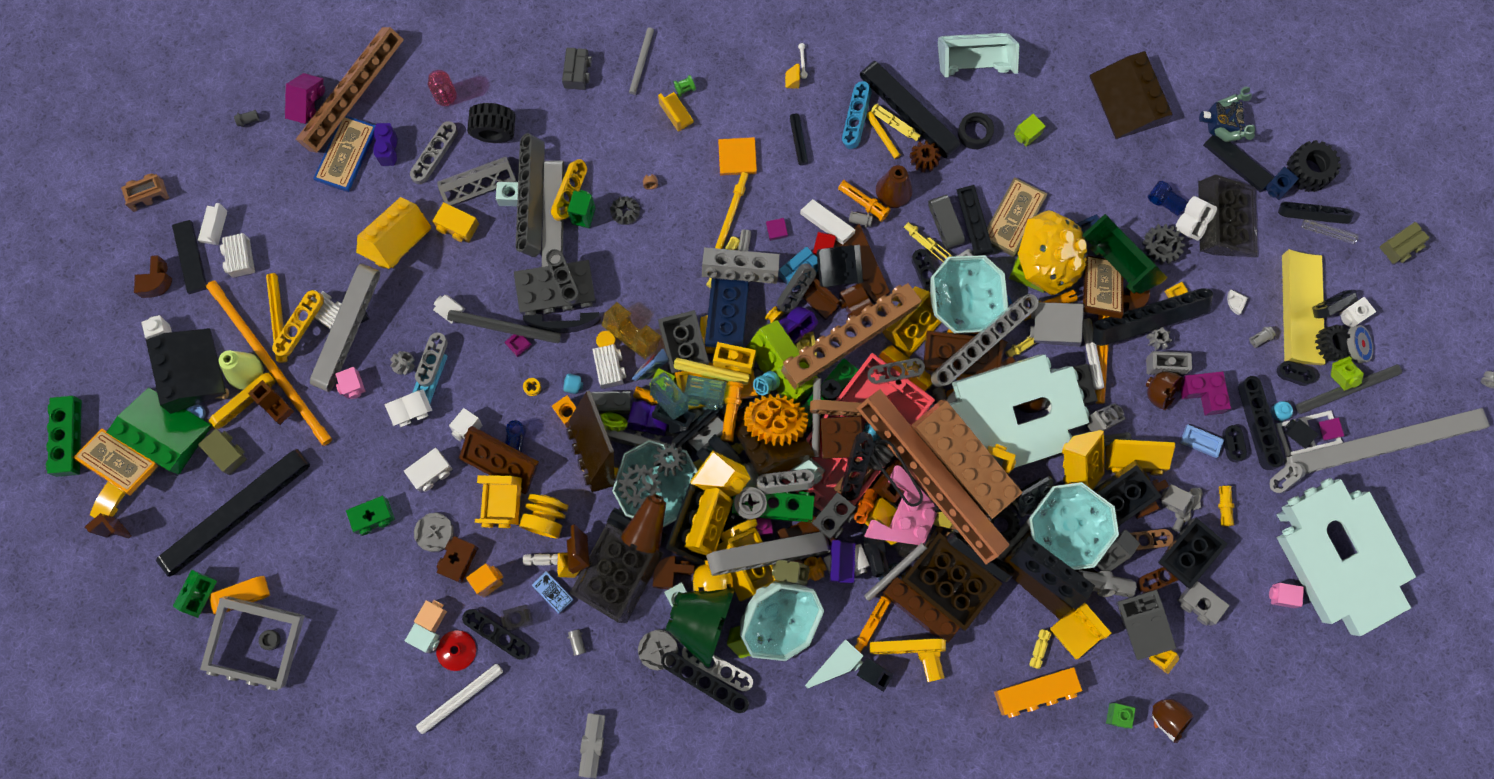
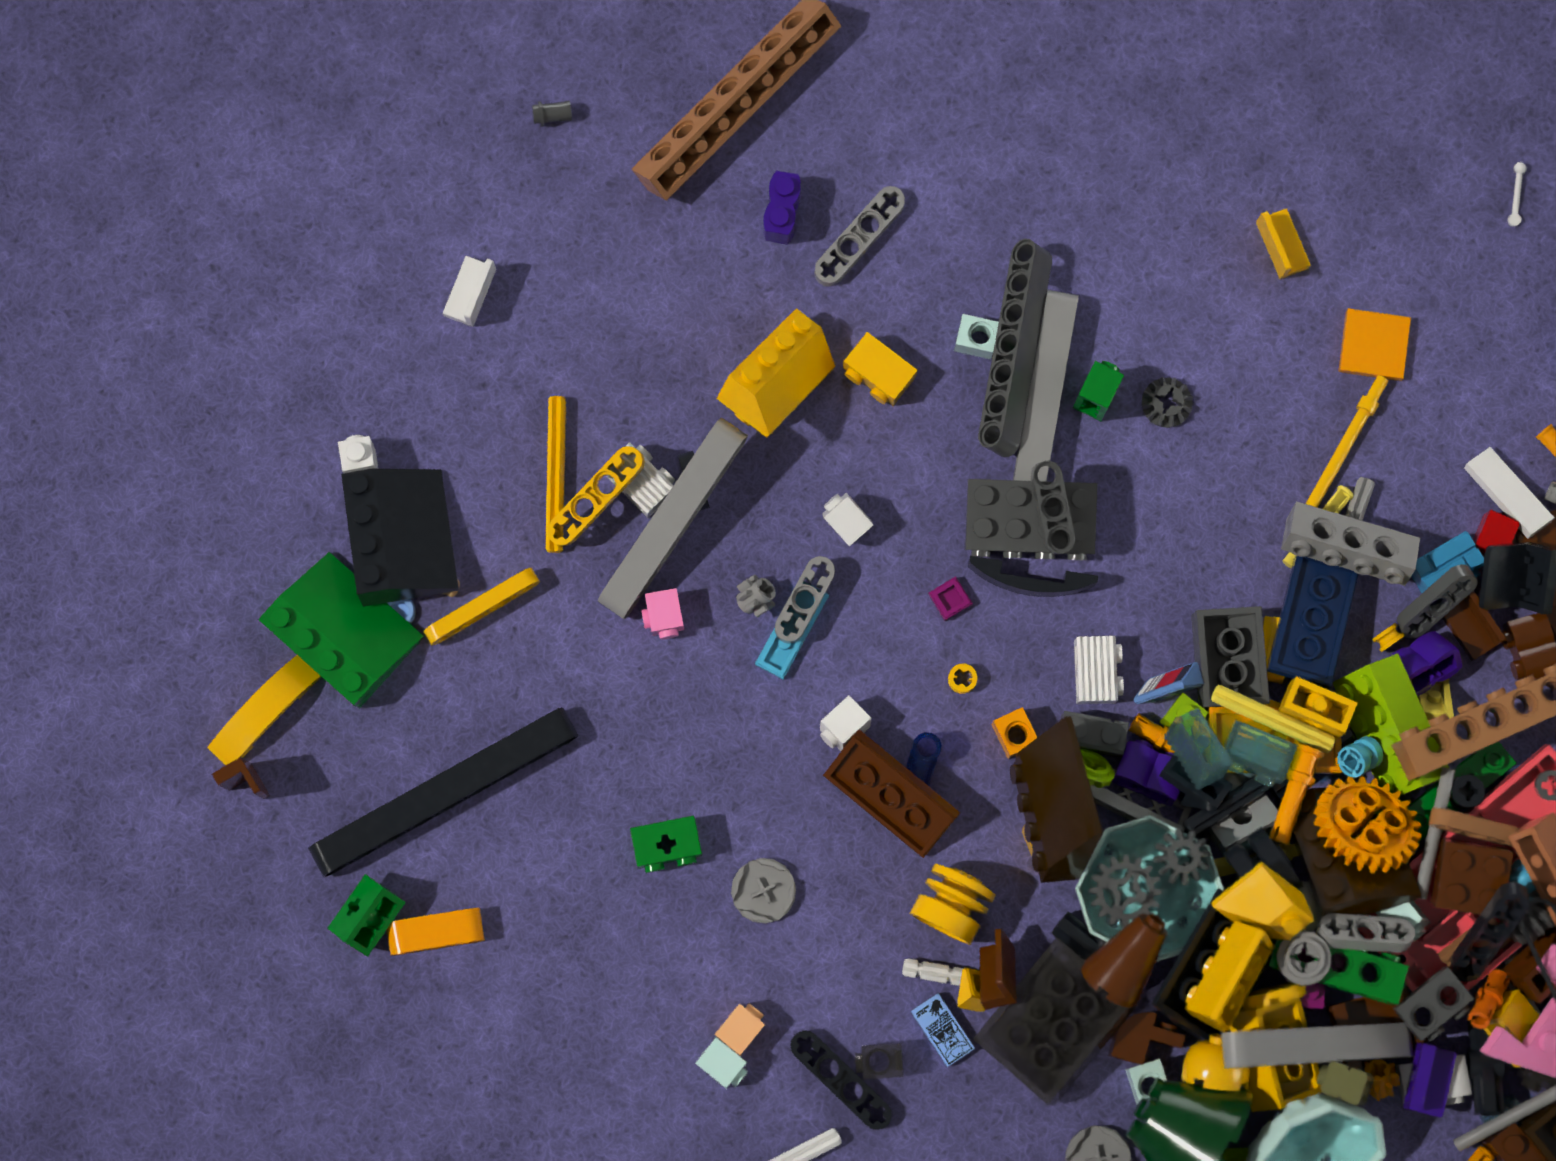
camera: 10 degrees right, 5 degrees up
green brick [46,396,82,477] -> none
tile [73,428,158,496] -> none
medium nougat window [121,174,169,212] -> none
reddish brown brick [134,255,172,298] -> none
black tile [172,220,207,294] -> none
olive brick [198,429,247,475] -> none
light grey window [200,596,305,691] -> none
light orange piece [206,281,333,446] -> none
yellowish green cone [219,350,264,390] -> none
white brick [220,233,255,278] -> none
reddish brown brick [248,380,294,425] -> none
dark grey tile [259,630,281,650] -> none
magenta brick [285,73,325,124] -> none
tile [313,116,376,192] -> none
white brick [385,389,432,427] -> none
white brick [404,448,453,492] -> none
clear pink piece [428,70,457,106] -> none
reddish brown brick [436,536,479,584] -> none
red dish [436,630,476,671] -> none
light grey fence [437,156,516,205] -> none
dark grey axle [447,310,561,344] -> none
light orange brick [466,563,504,598] -> none
black tyre [467,103,516,143] -> none
yellow panel [475,475,522,528] -> none
yellow beam [551,159,587,221] -> none
dark grey brick [562,47,592,90] -> none
medium azure piece [563,374,583,394] -> none
light grey pin [567,629,586,656] -> none
yellow tile [596,331,616,348] -> none
clear yellow arch [601,302,661,360] -> none
light grey bar [629,28,654,95] -> none
medium nougat hinge [643,174,658,190] -> none
bright green bush [673,75,696,97] -> none
magenta tile [766,218,788,241] -> none
yellow slope [785,64,800,88] -> none
black axle [790,113,808,166] -> none

